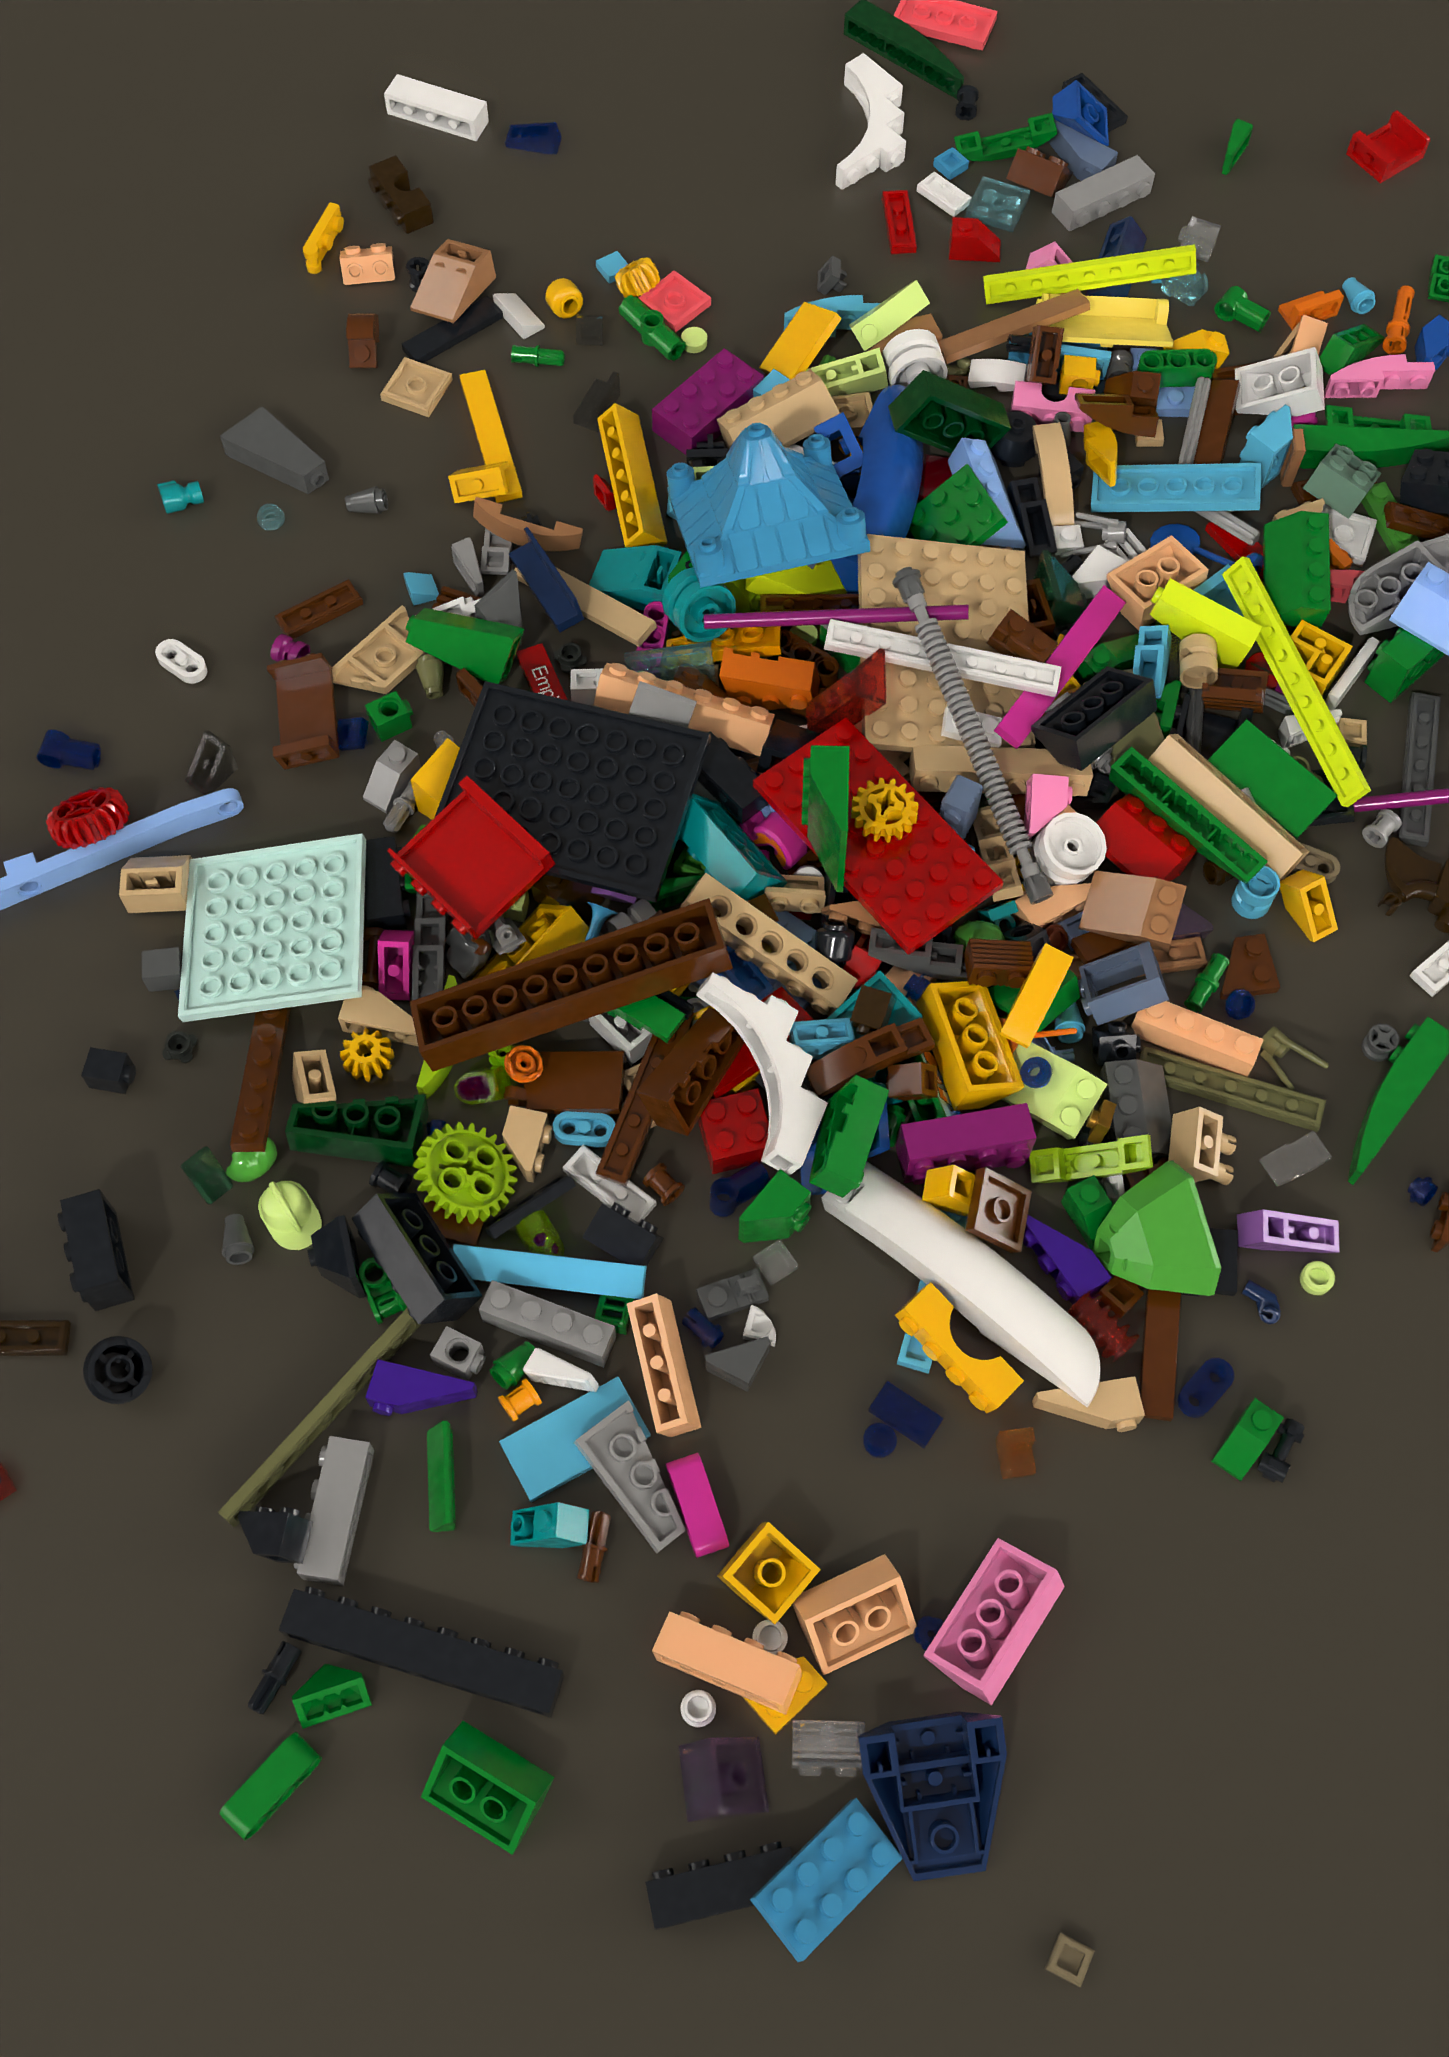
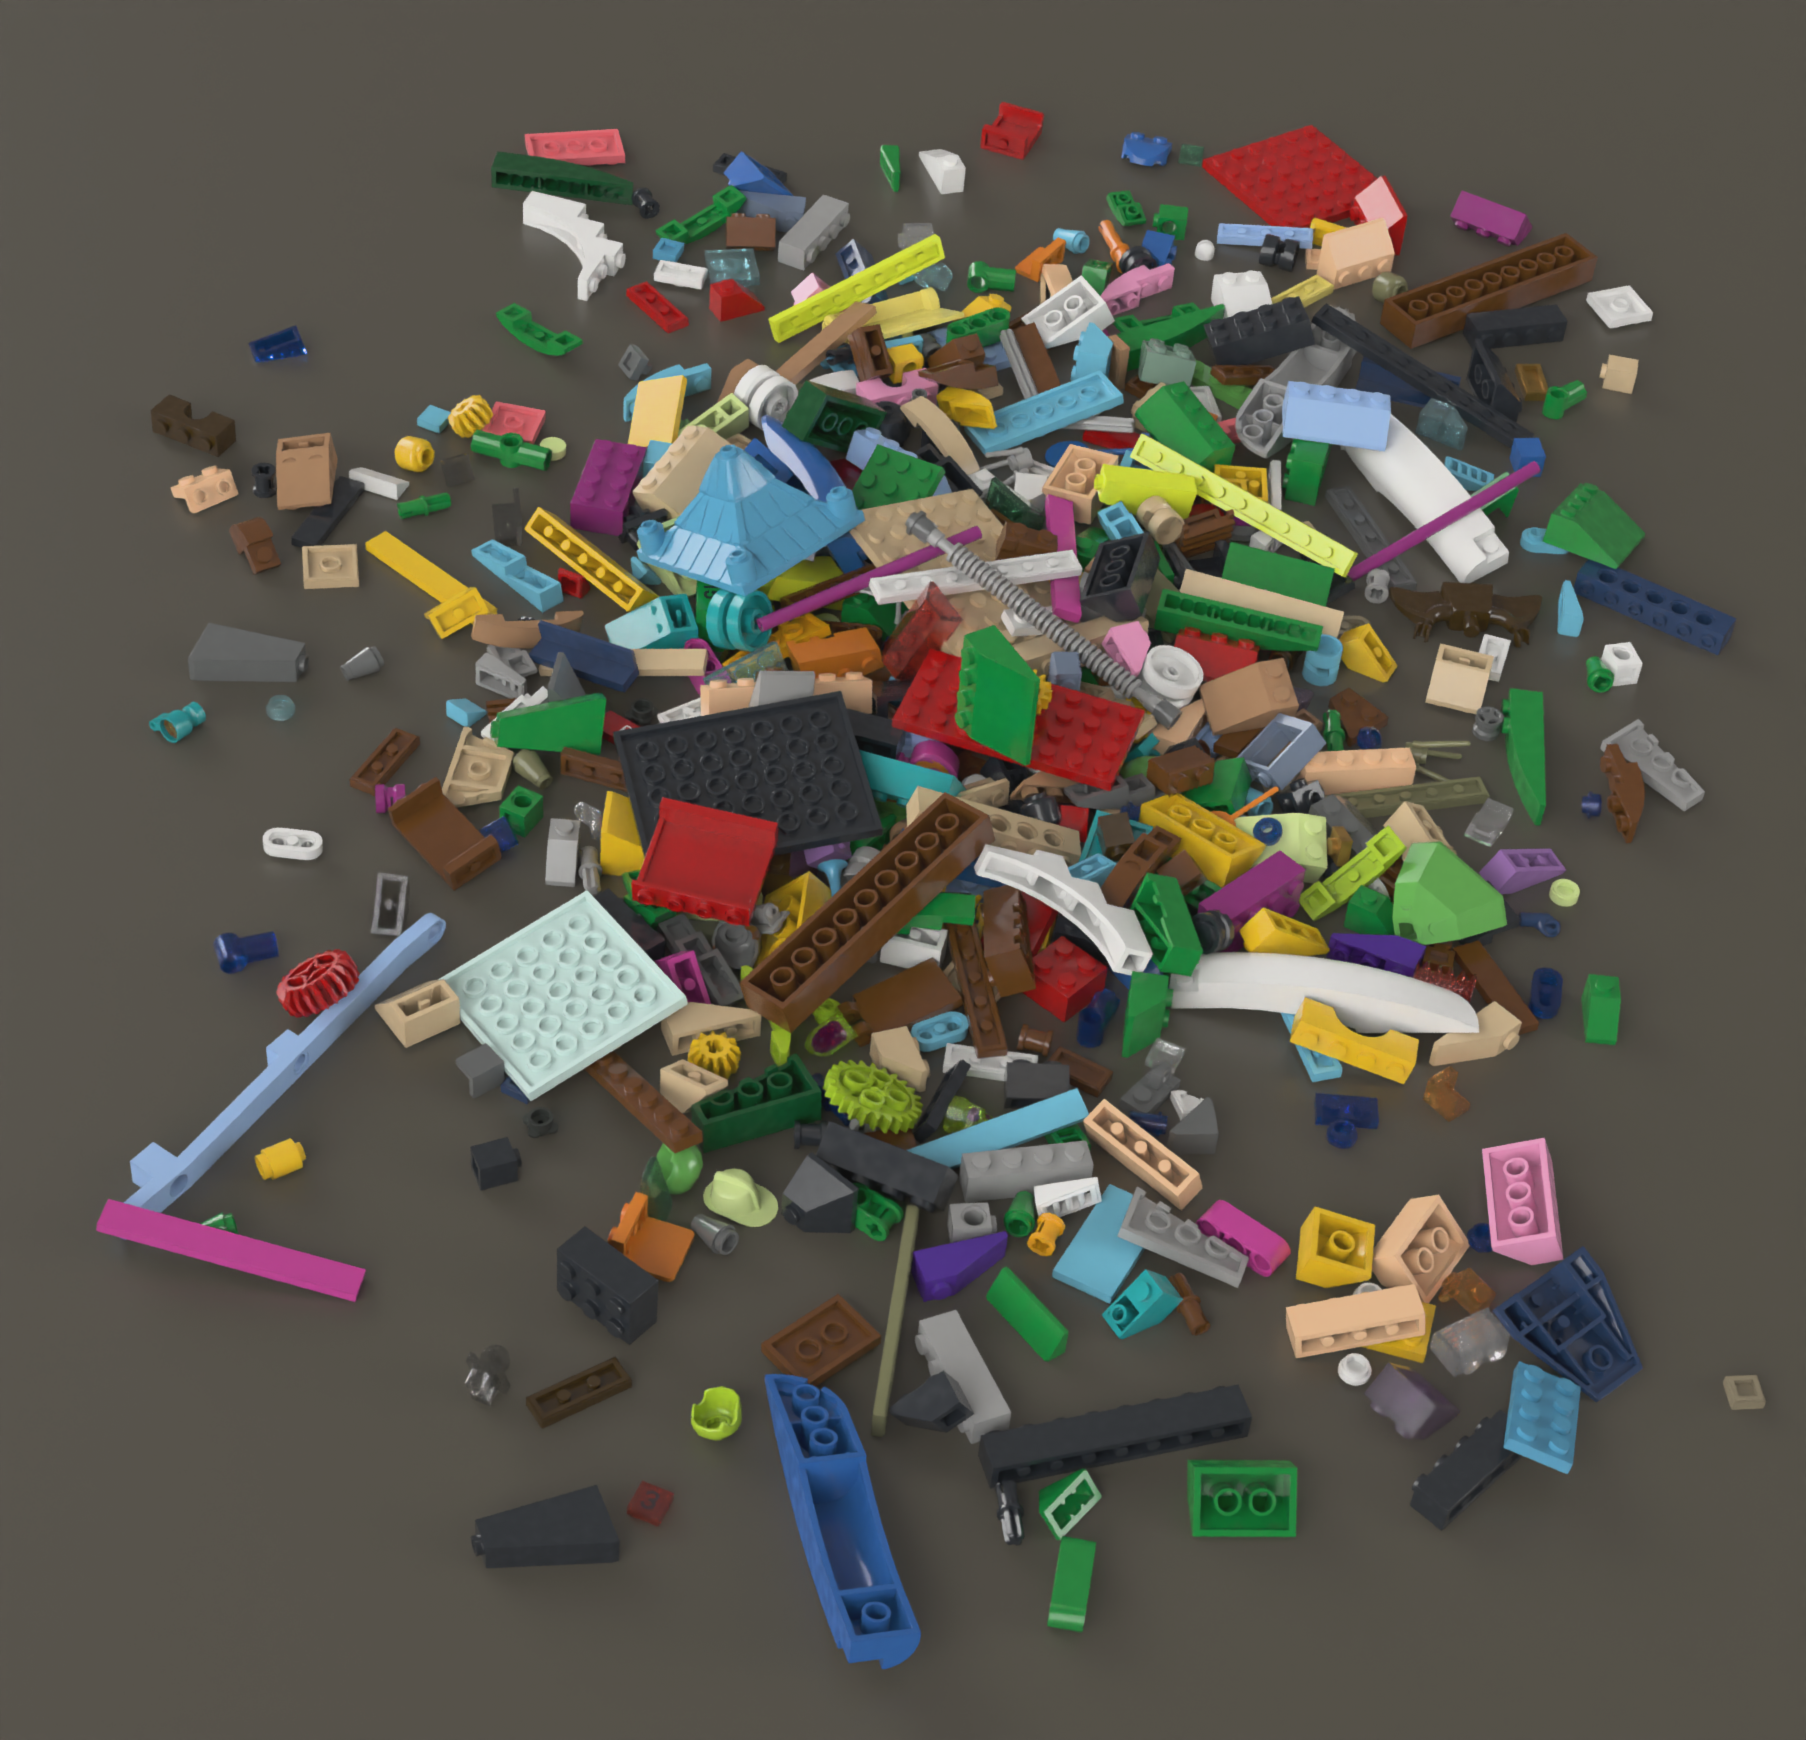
camera: 35 degrees left, 20 degrees down
black cone [83,1336,152,1404] -> none
yellow plate [303,202,344,274] -> none
white brick [384,74,489,141] -> none
orange plate [504,1045,543,1083] -> none
yellowish green slope [849,280,930,351] -> none
reddish brown plate [965,1167,1032,1253] -> none
yellow slope [999,943,1074,1048] -> none
black bar [1257,1418,1305,1483] -> none
none -> medium azure slope [471,539,564,613]
none -> green slope [496,303,583,356]
none -> orange bracket [607,1192,694,1282]
none -> lime hair [691,1386,742,1441]
none -> reddish brown plate [761,1294,881,1387]
none -> blue slope [765,1374,921,1669]
none -> white slope [919,149,966,195]
none -> reddish brown tile [1048,1046,1113,1098]
none -> black wheel [1119,246,1157,274]
none -> black wheel [1191,909,1234,955]
none -> tan slope [1425,643,1494,714]
none -> clear orange bracket [1438,1267,1496,1320]

